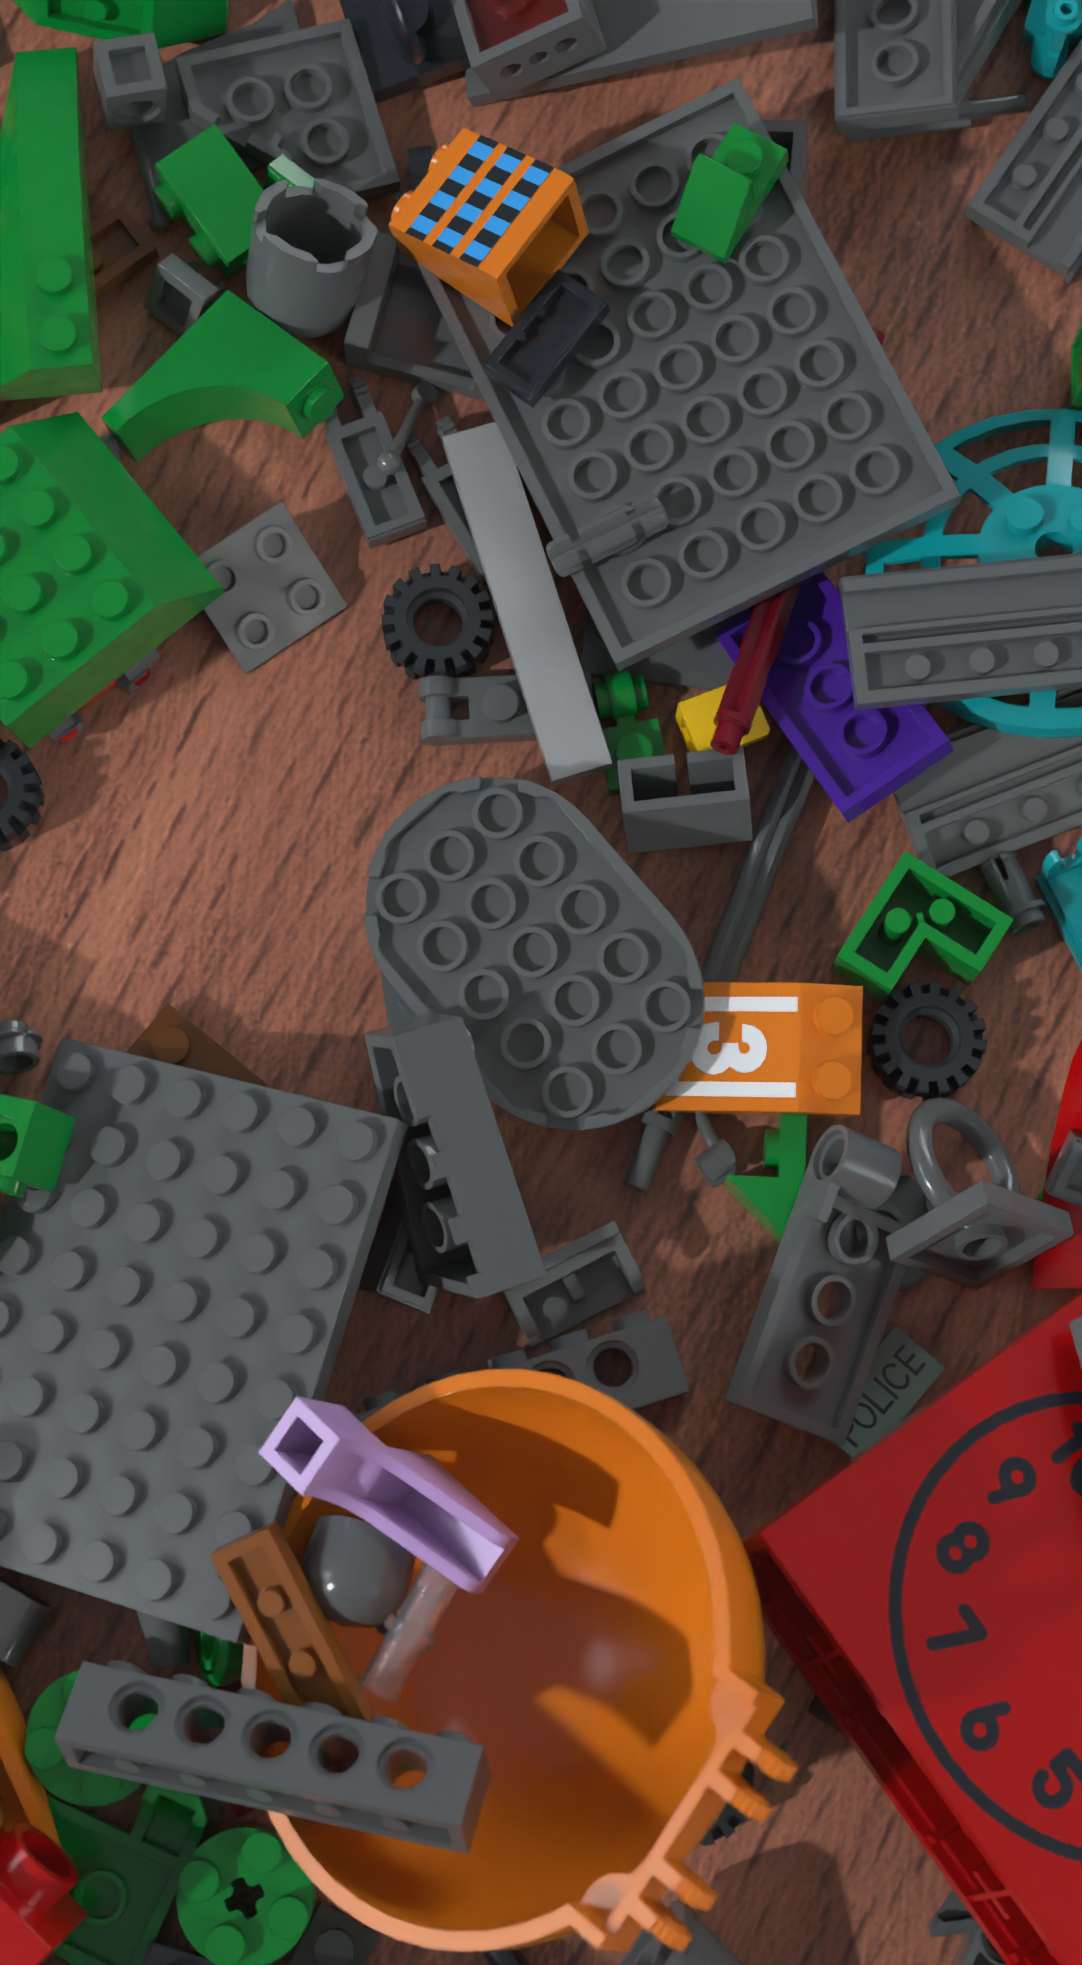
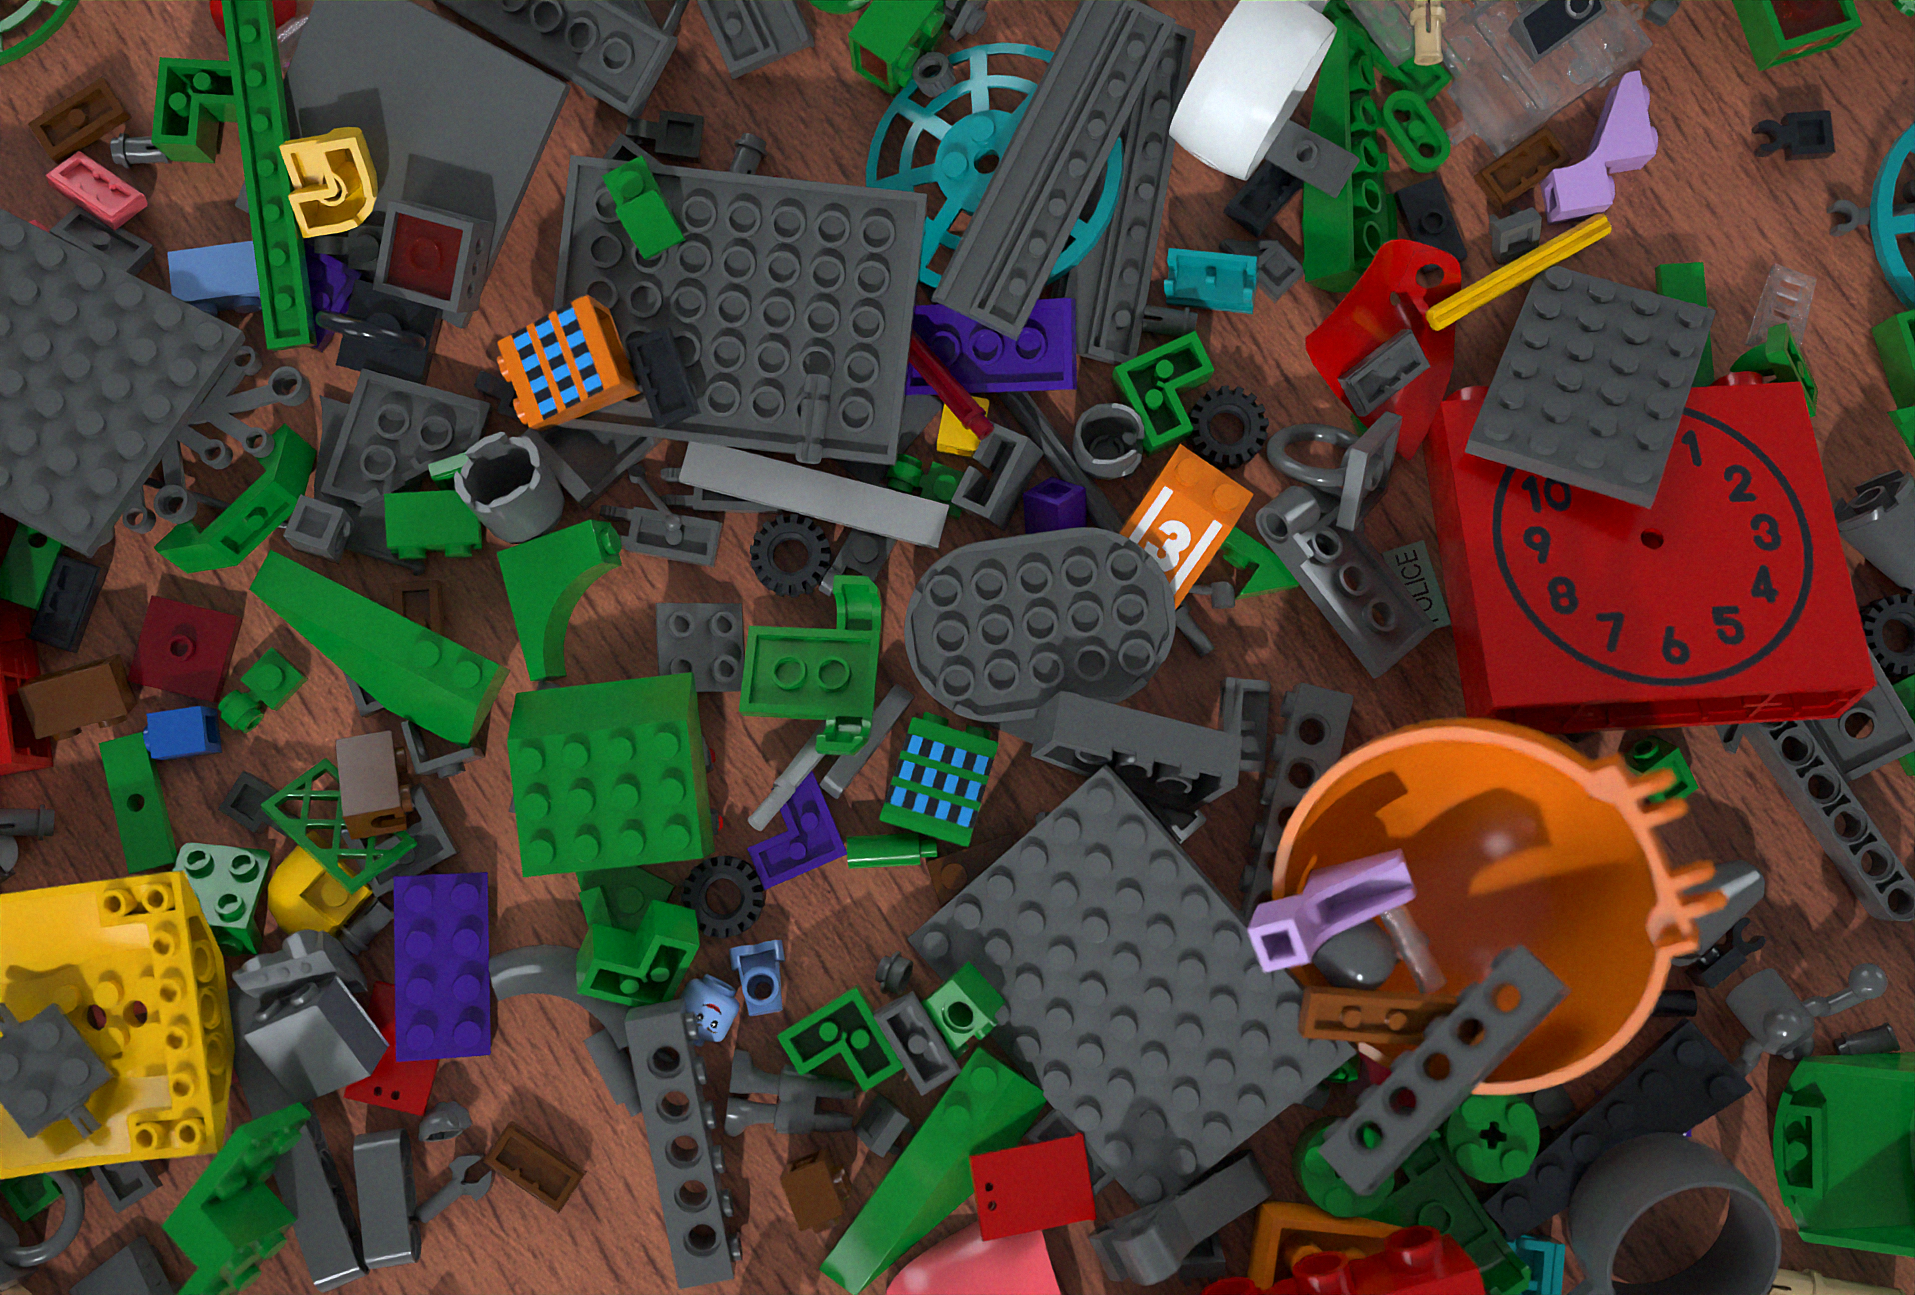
camera: 60 degrees left, 5 degrees up
dark grey tile [144,254,225,336] -> none
none -> pearl dark grey plate [626,110,705,164]
none -> dark grey pin [728,133,768,175]
none -> green piece [739,575,882,756]
none -> dark purple plate [747,771,847,890]
none -> light grey piece [748,720,826,831]
none -> dark grey beam [819,683,915,800]
none -> green cylinder [847,833,937,869]
none -> slope [879,712,999,847]
none -> dark purple panel [1023,477,1087,535]
none -> dark grey helmet [1072,403,1144,481]
none -> green bracket [1622,735,1699,804]

